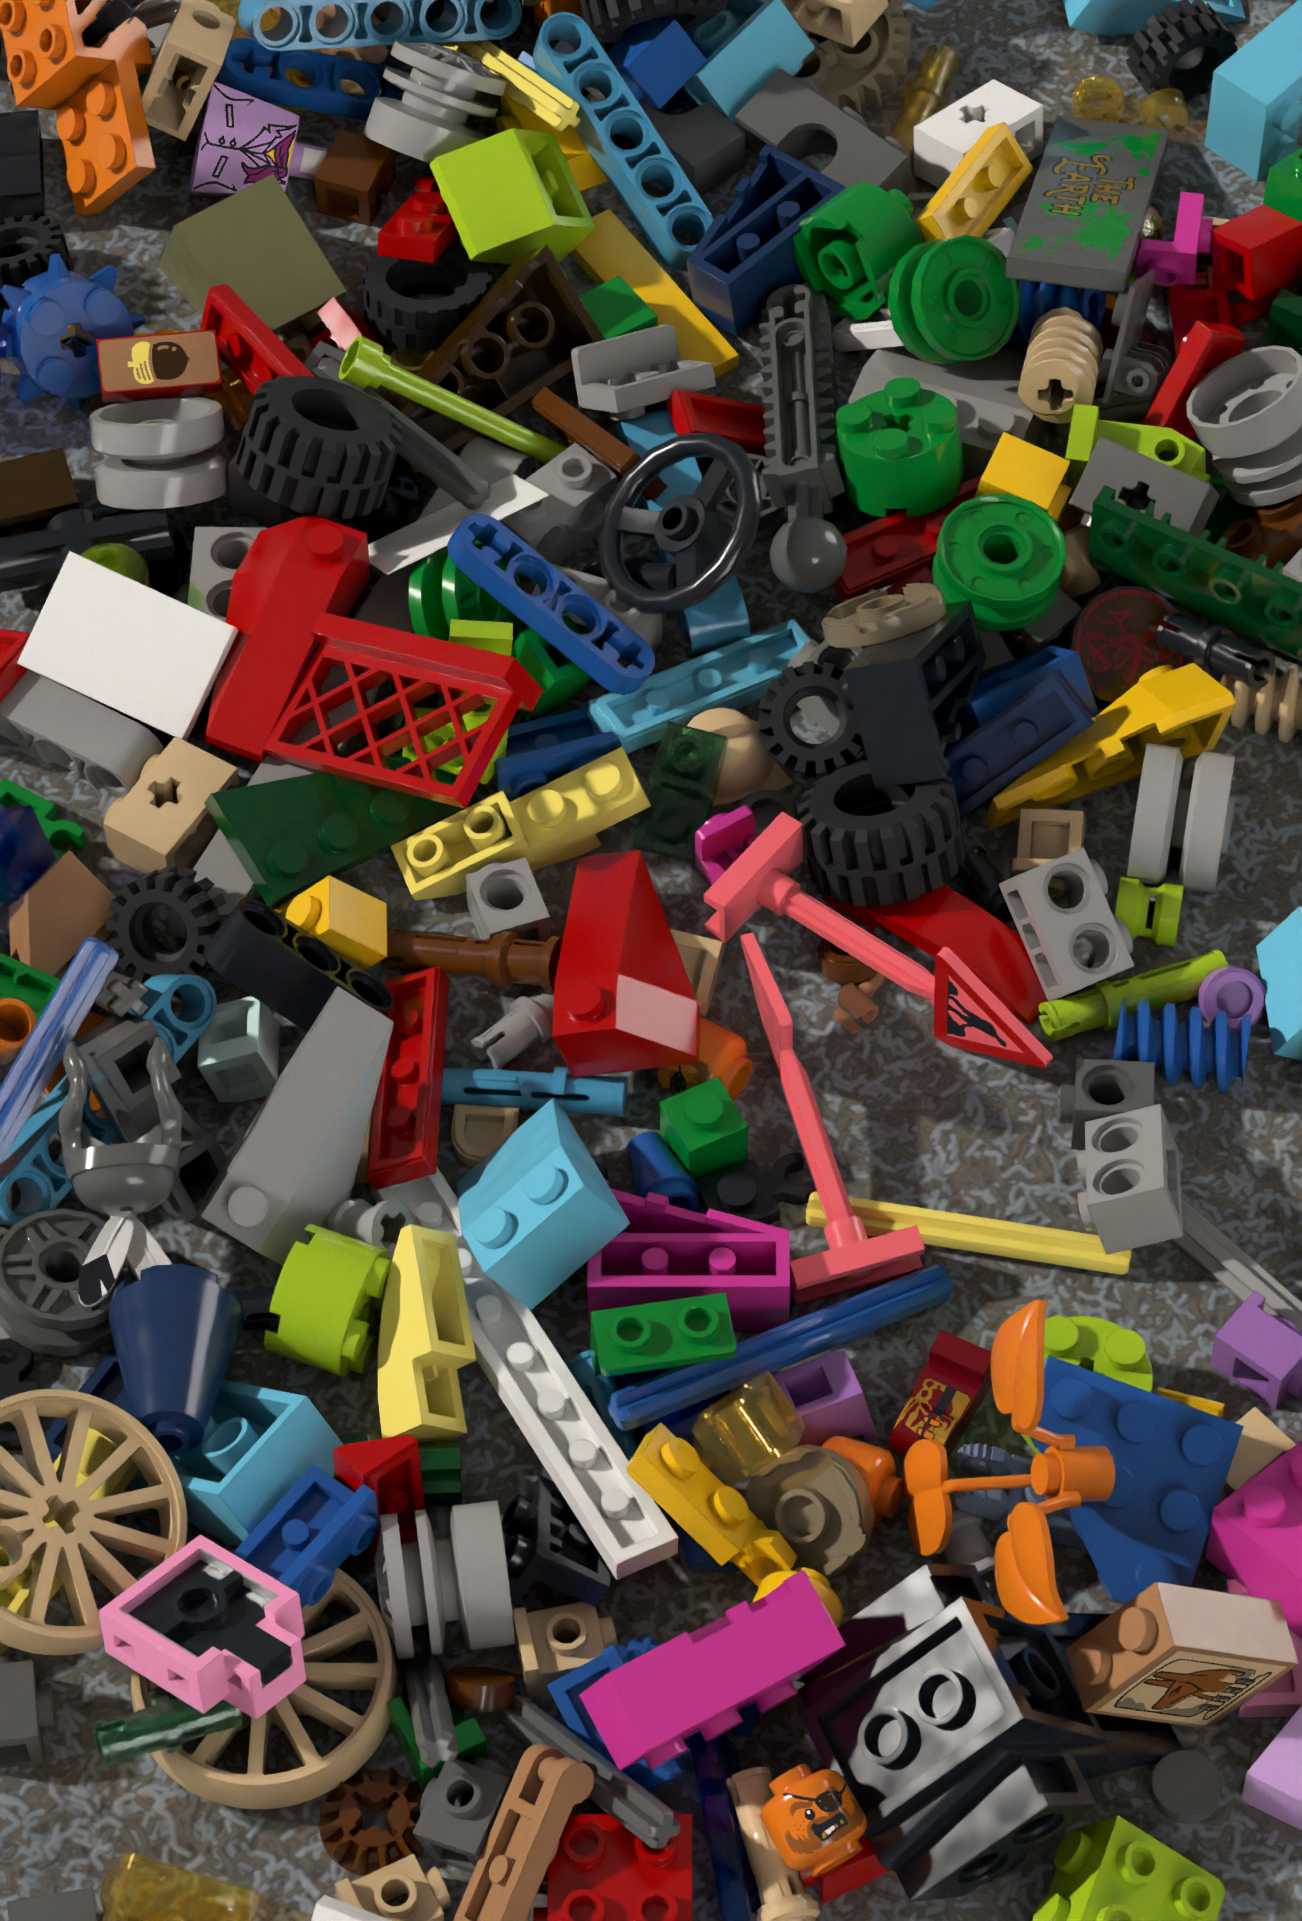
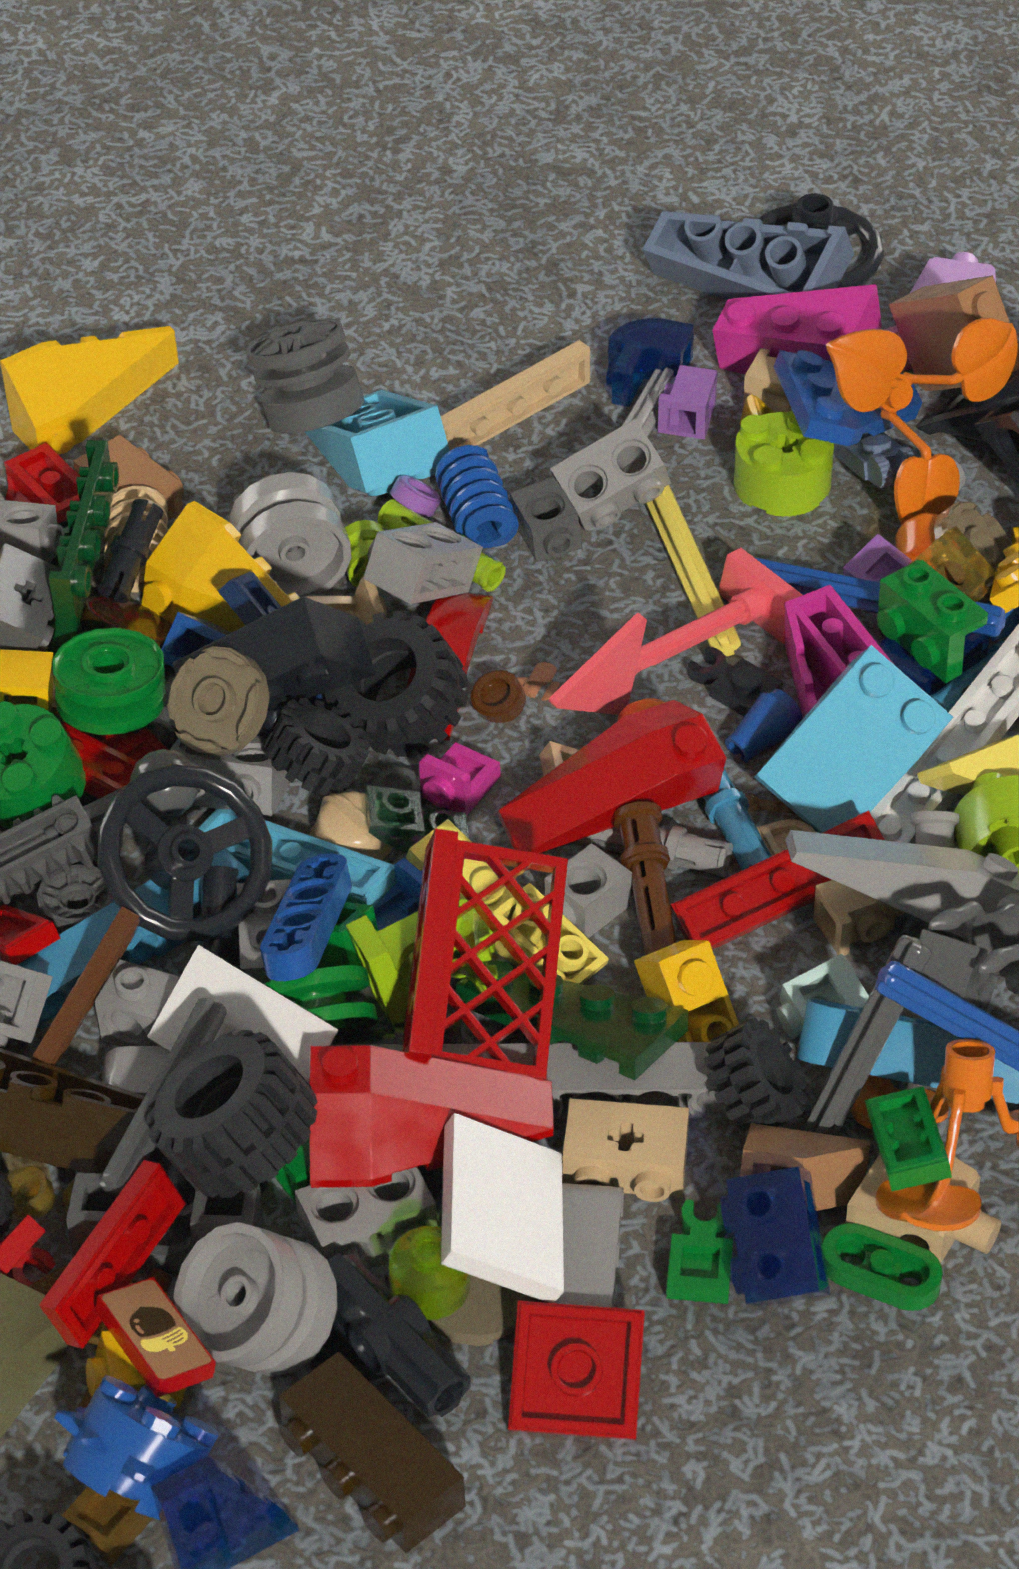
camera: 115 degrees left, 10 degrees down
black beam [204,898,394,1033] -> none
lime piece [339,335,568,464] -> none
green brick [660,1077,748,1180] -> none
coral piece [704,811,1053,1068] -> none
dark red leg [888,1330,992,1460] -> none

